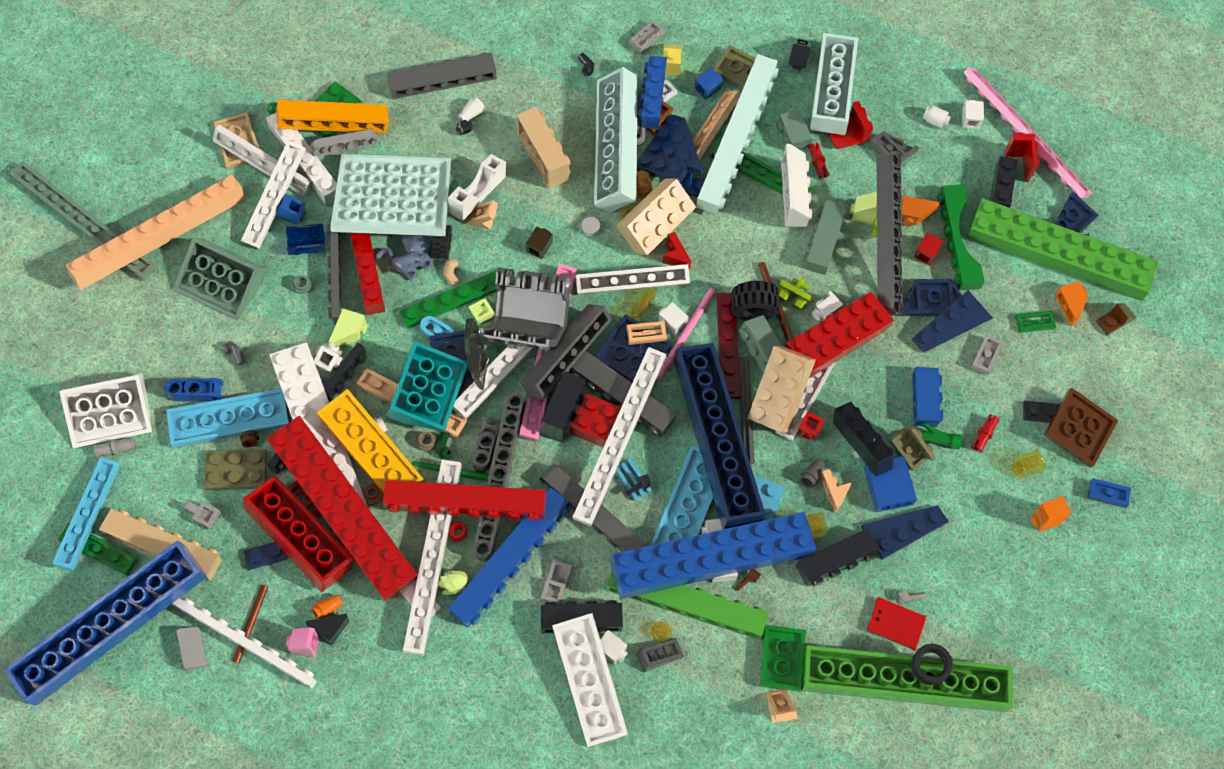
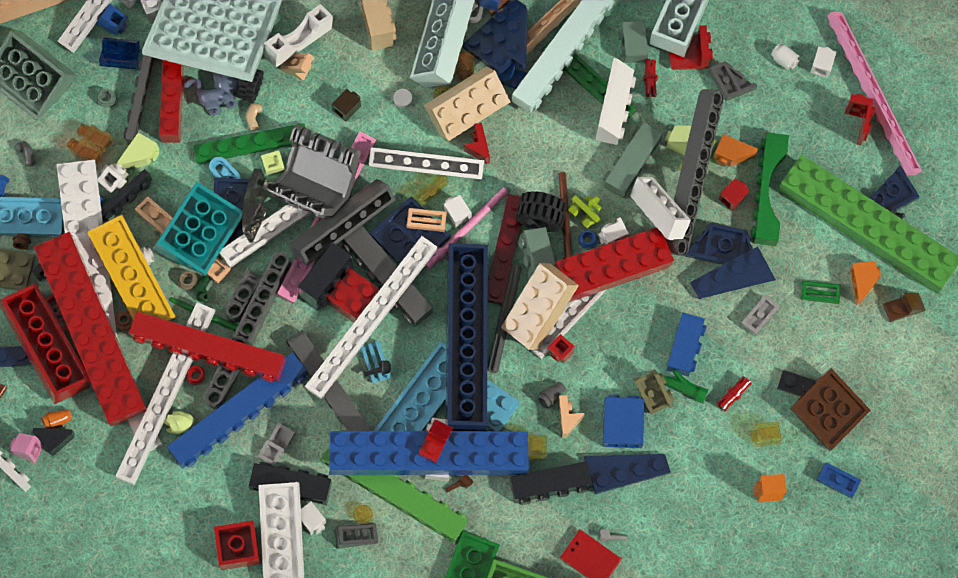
camera: 15 degrees right, 5 degrees up
black brick [833,402,895,476] -> none
black brick [990,156,1018,208] -> none
none -> clear orange hips [67,124,114,165]
none -> red brick [214,521,260,570]
none -> red slope [418,419,453,463]
none -> blue plate [578,230,598,249]
none -> white brick [630,177,691,240]

